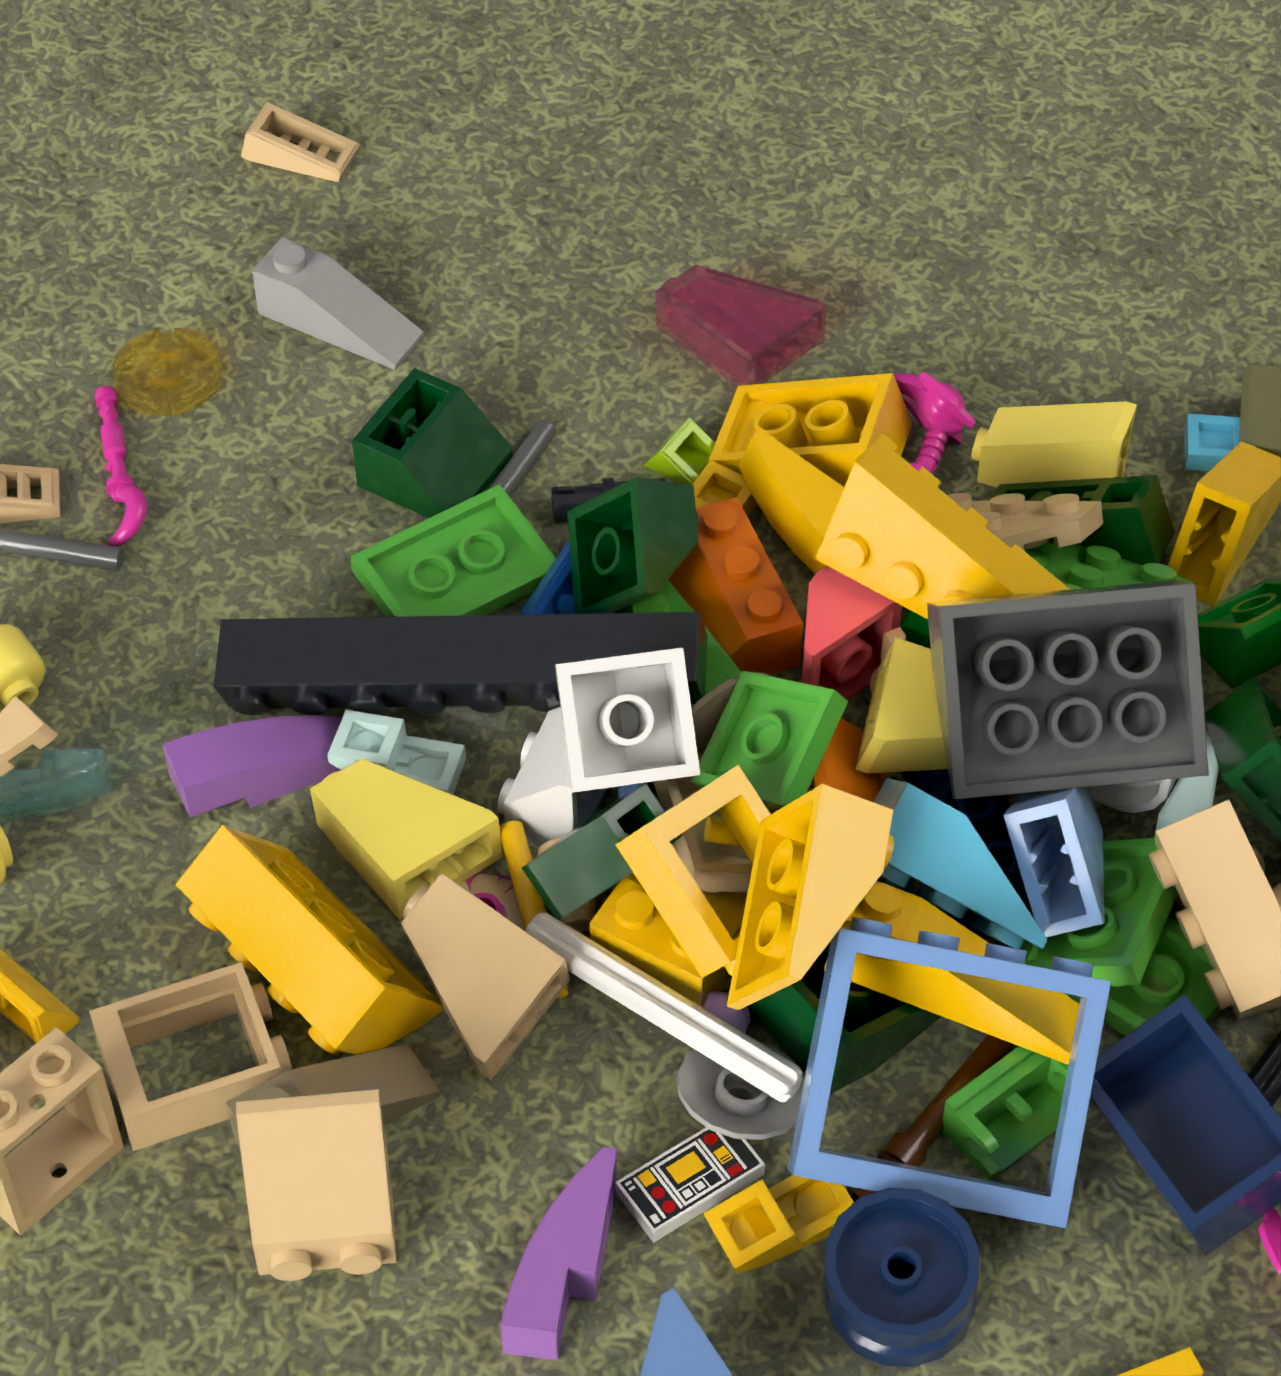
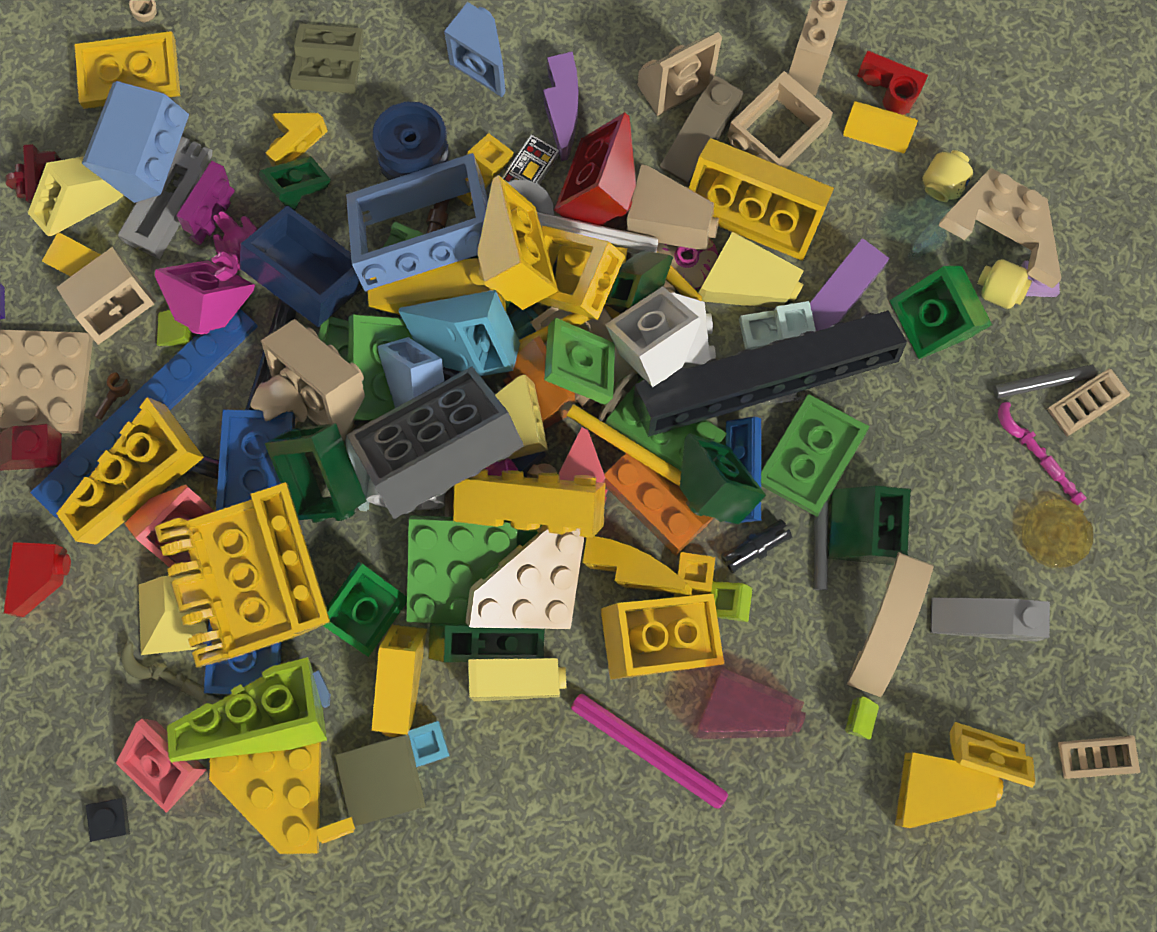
camera: 155 degrees right, 25 degrees up
dark pink piece [893,372,975,475] -> none
none -> dark green slope [258,156,331,211]
none -> red slope [554,112,636,226]
none -> yellow bar [566,404,681,487]
none -> dark pink axle [571,694,728,809]
none -> lime slope [845,696,879,740]
none -> tan slope [847,552,934,697]
none -> green slope [889,266,992,359]
none -> yellow slope [895,752,1004,828]
none -> yellow slope [950,722,1036,788]

